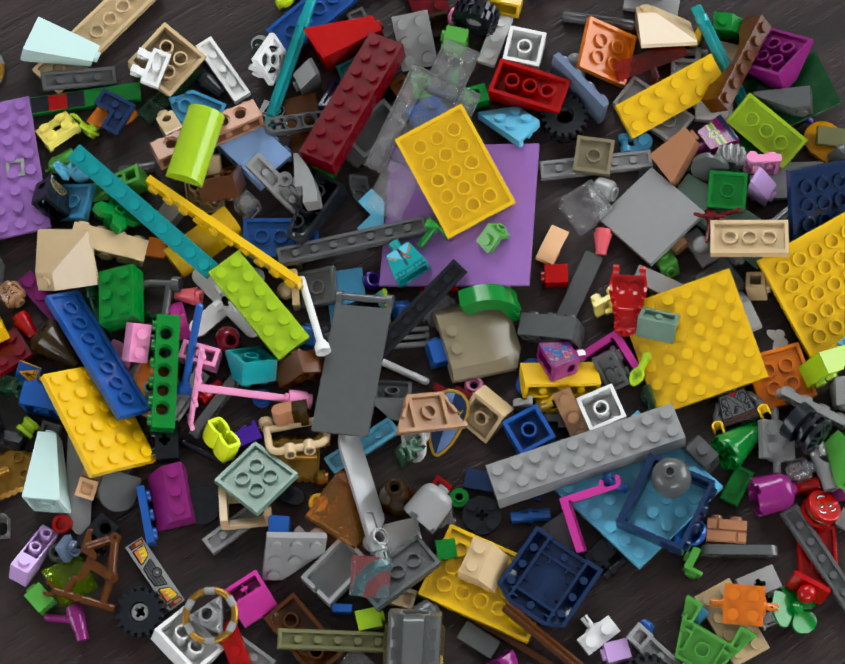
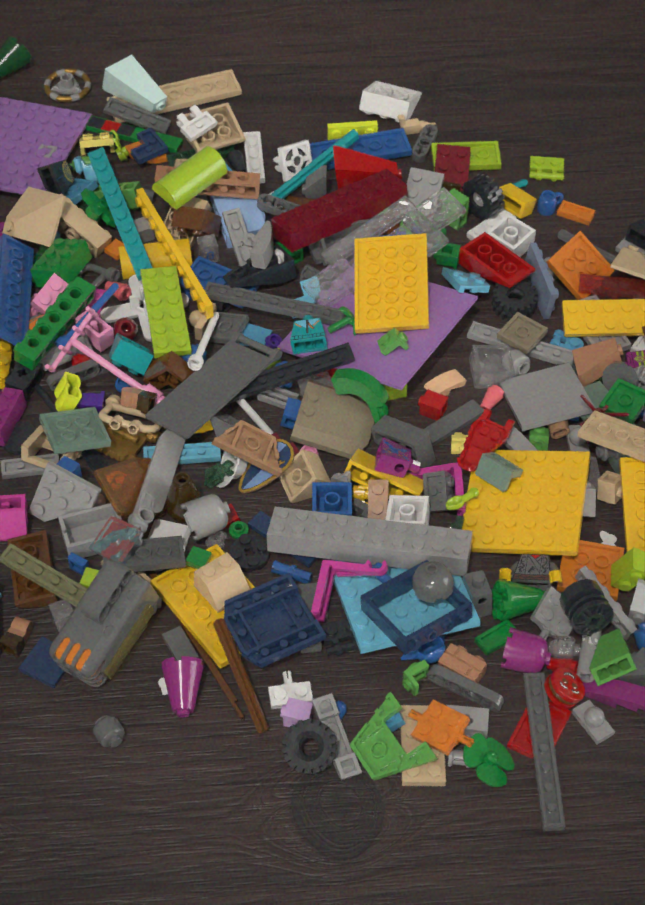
camera: 25 degrees right, 20 degrees down
red tile [785,570,831,605] -> none

